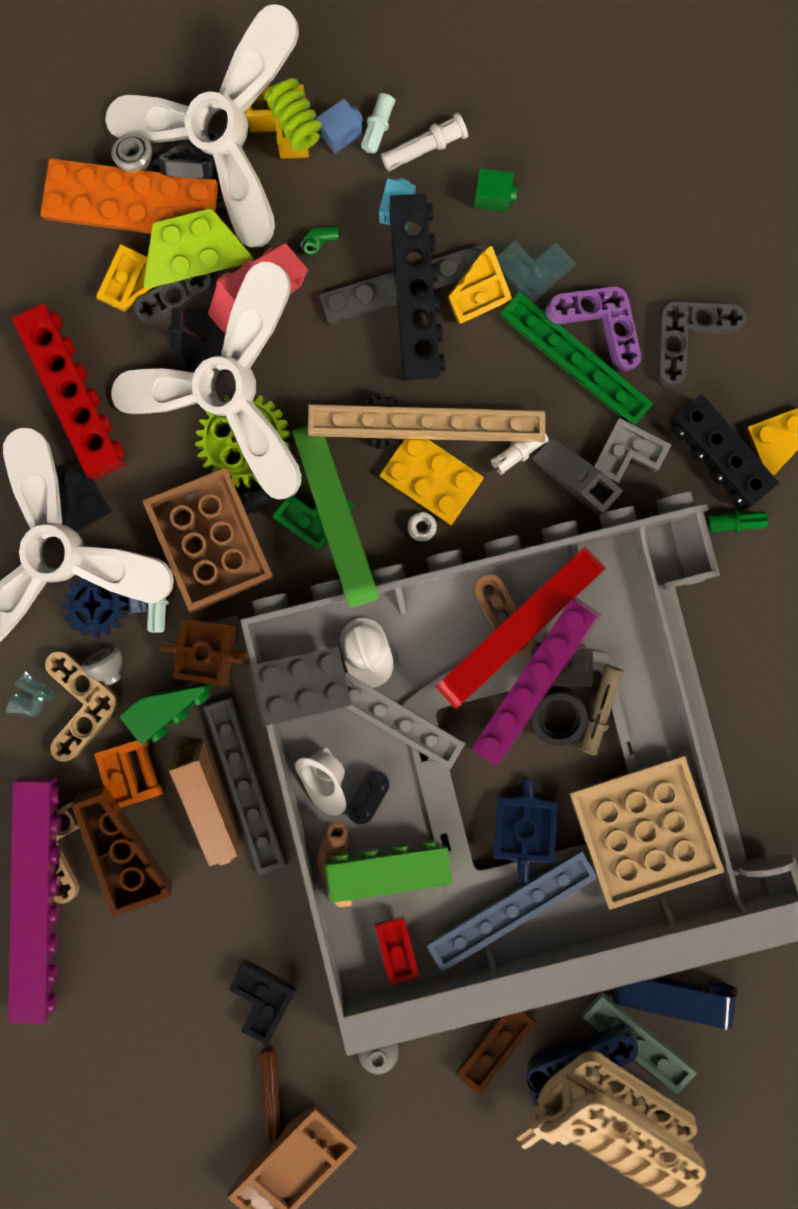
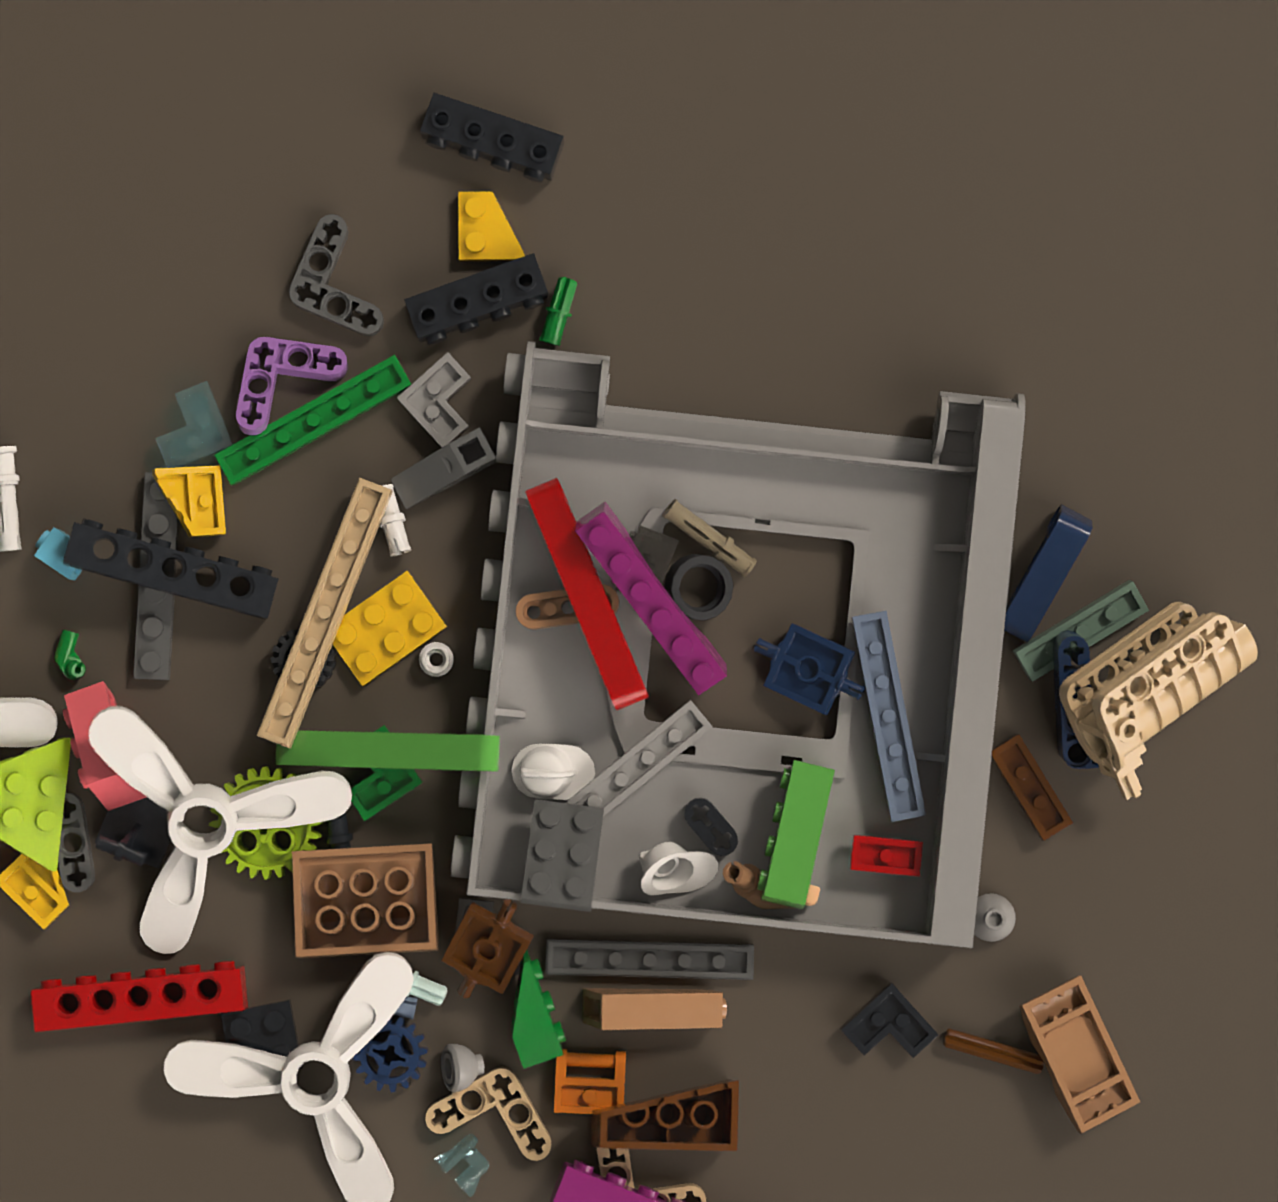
camera: 80 degrees left, 0 degrees up
green brick [474,168,518,213] -> none
tan plate [569,755,724,910] -> none

